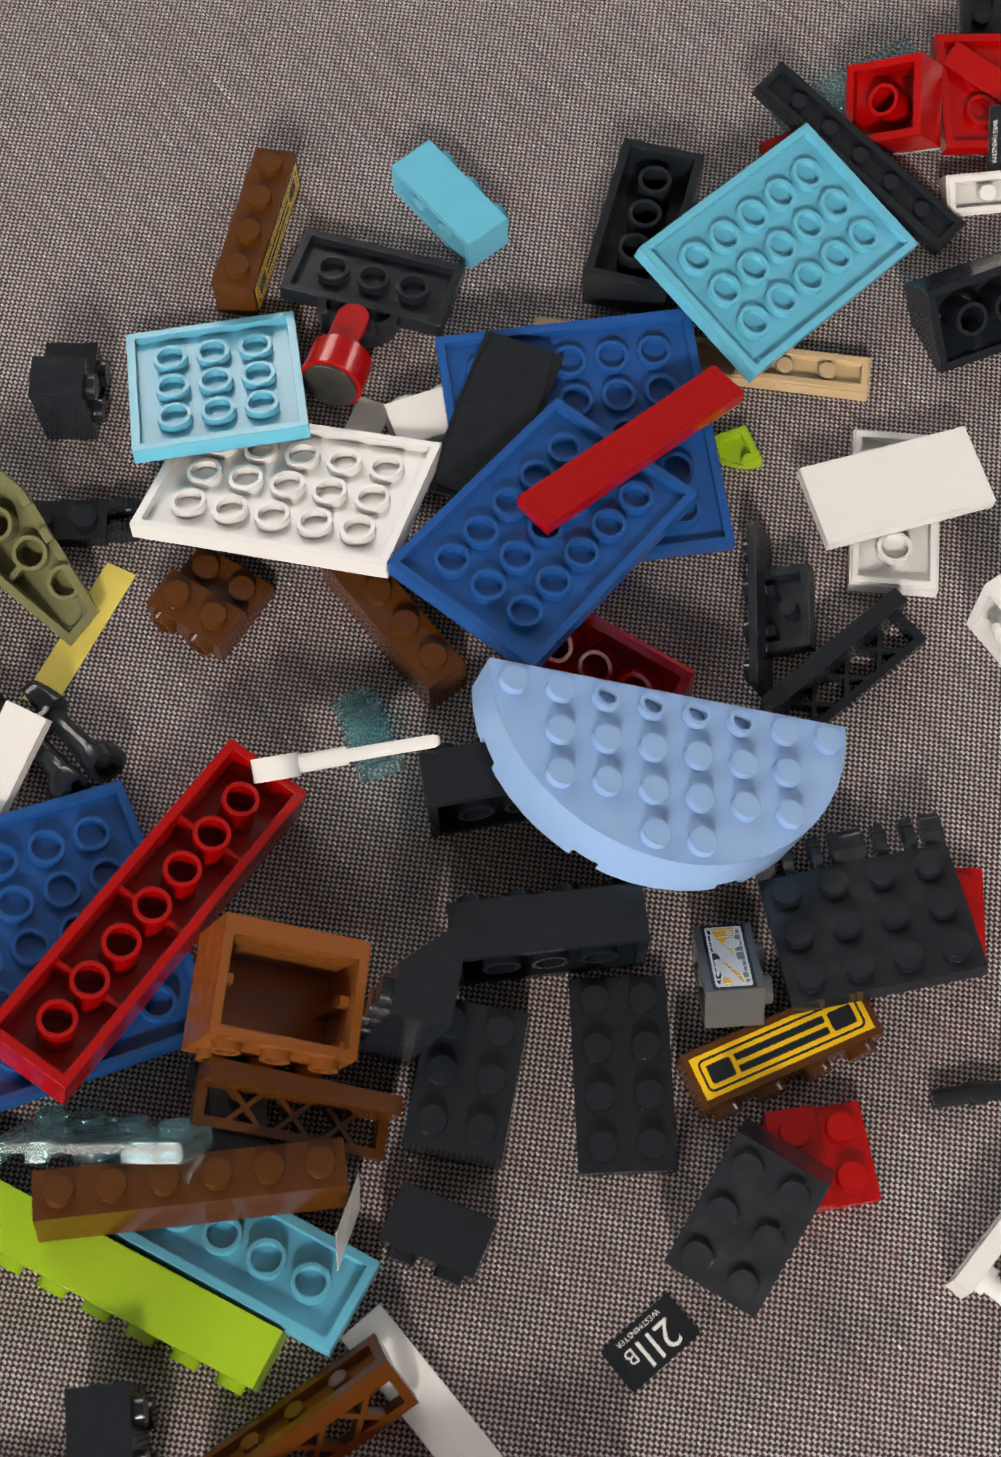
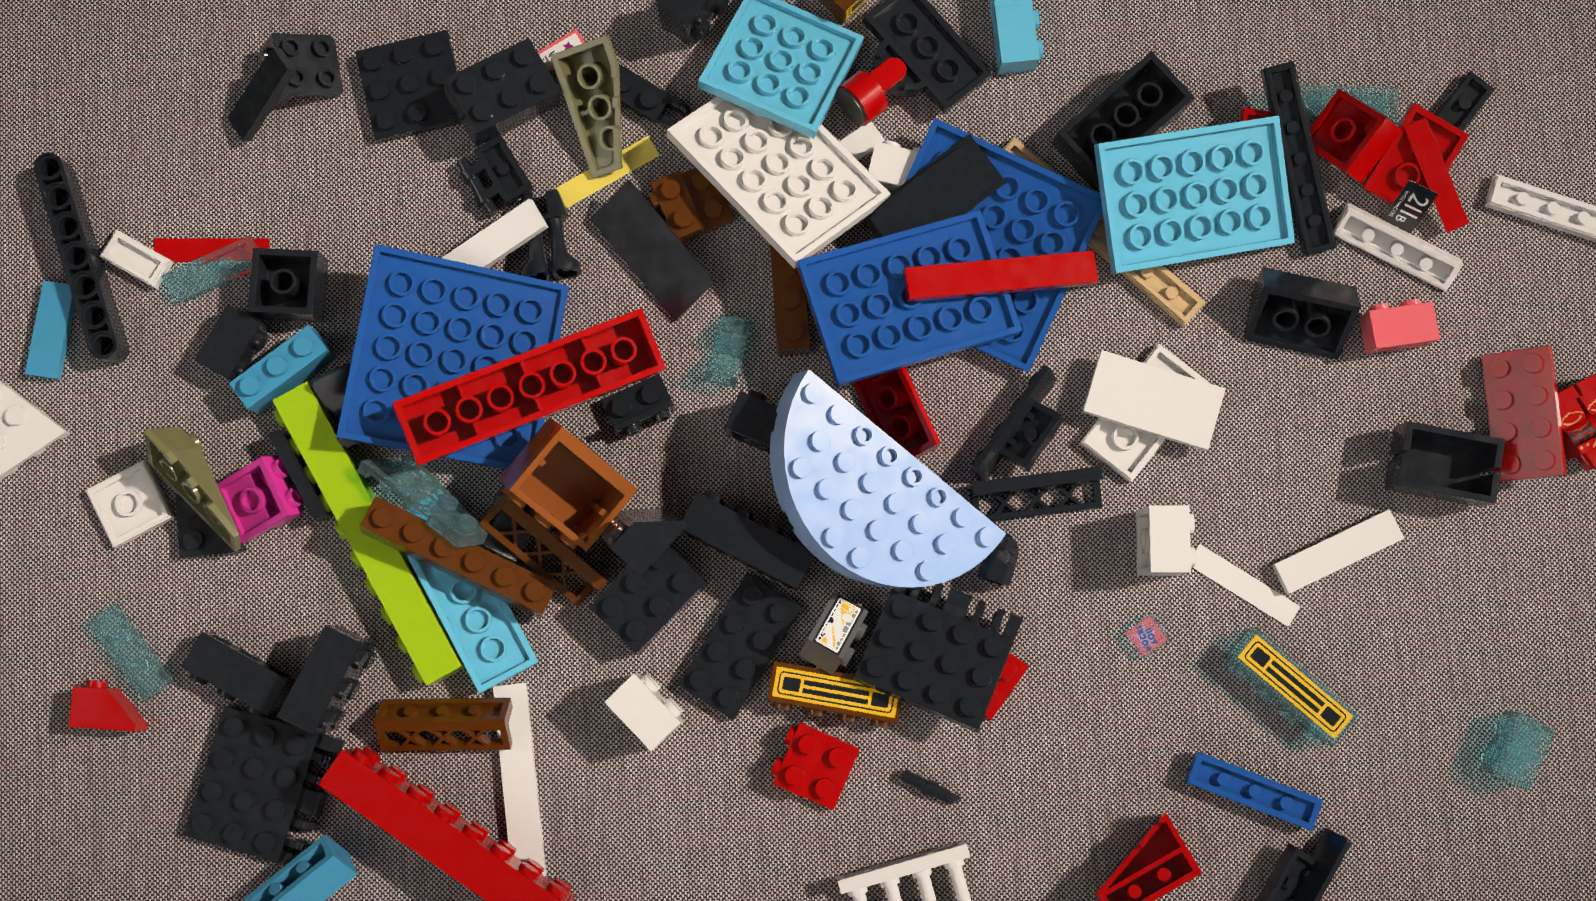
camera: 30 degrees right, 15 degrees up
white piece [250,734,441,784] -> none
white sticker [336,1172,361,1271] -> none
black brick [379,1181,497,1288] -> none
black sticker [601,1294,700,1392] -> none
black brick [664,1118,836,1318] -> none
lime tile [714,424,763,470] -> none
none -> black piece [591,180,715,321]
none -> black bracket [601,374,676,438]
none -> white brick [605,673,685,751]
none -> black rock [977,533,1019,587]

